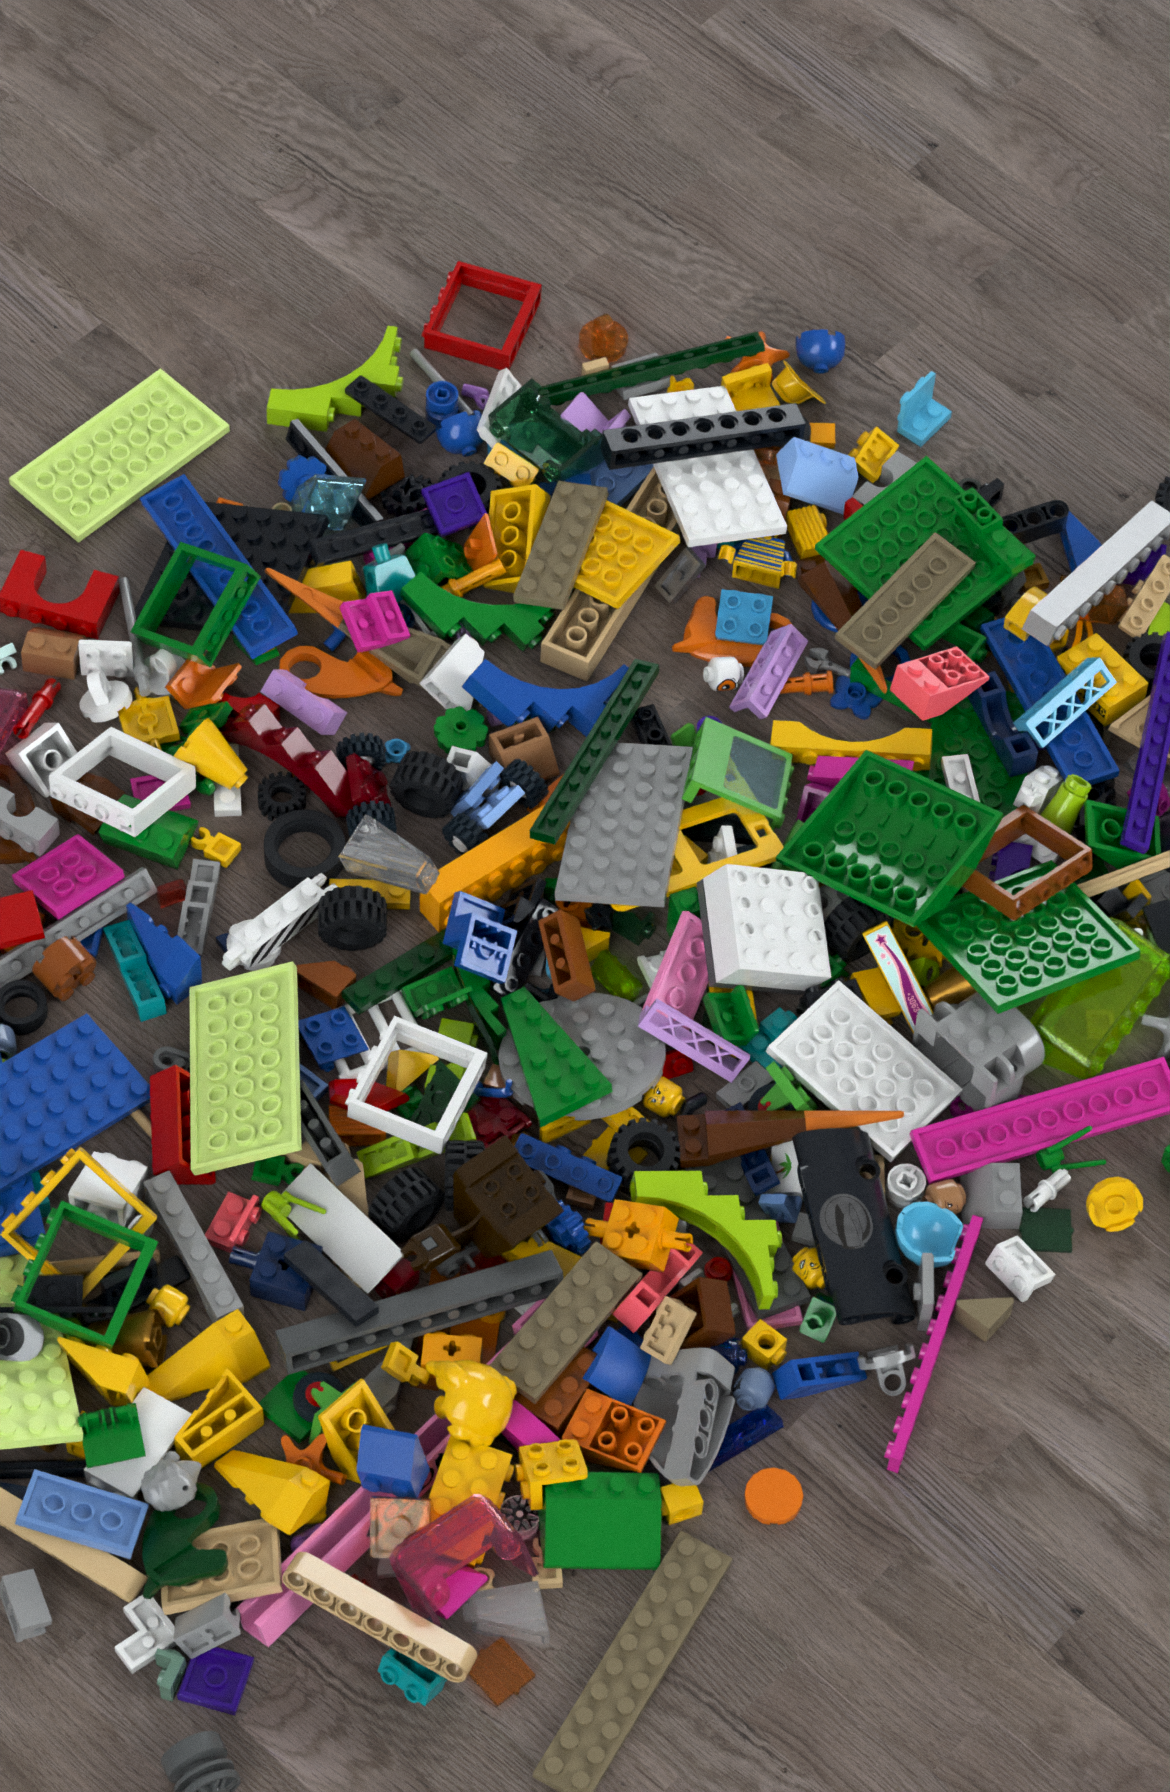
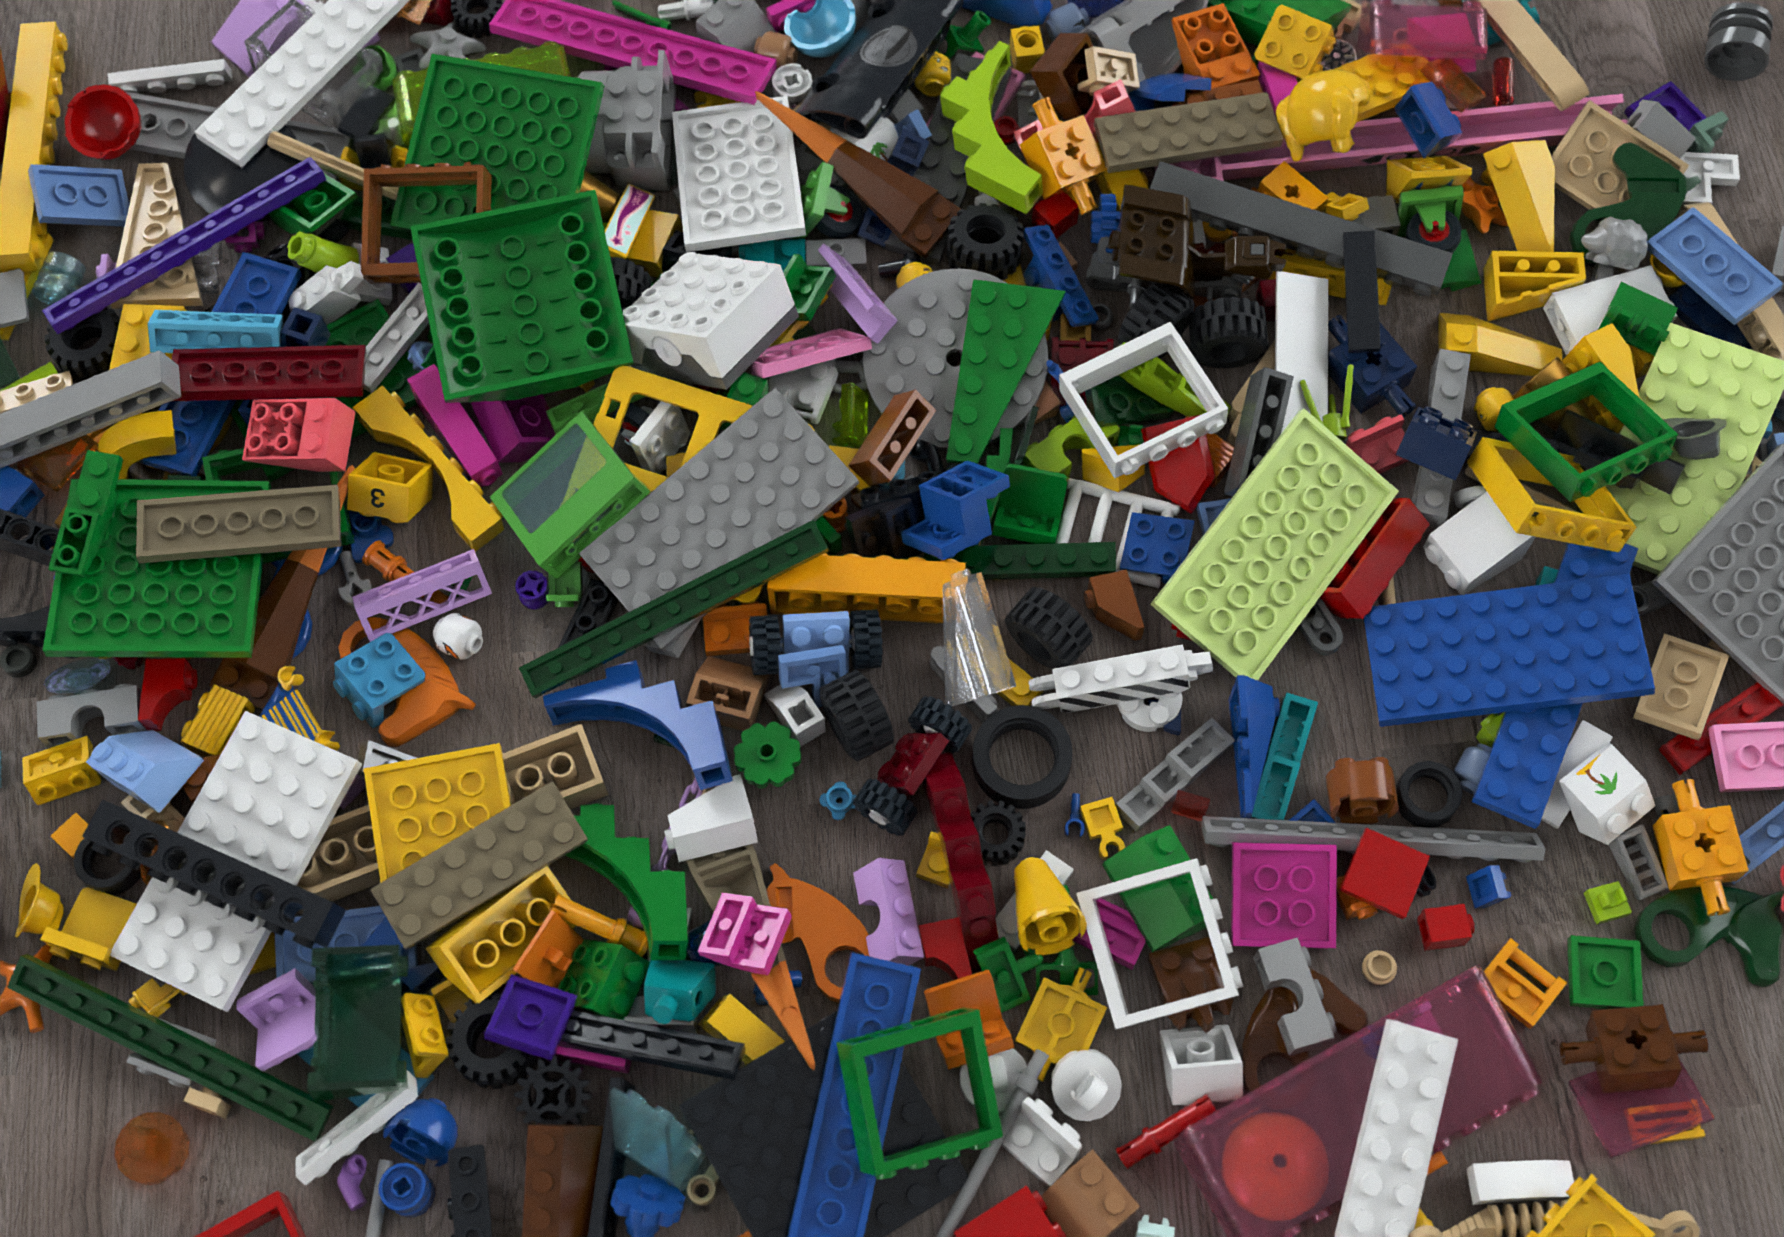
camera: 135 degrees left, 10 degrees up
none -> dark red plate [172,345,367,401]
none -> yellow brick [347,452,433,523]
none -> blue hand [1064,793,1085,838]
none -> dark blue slope [1395,406,1477,481]

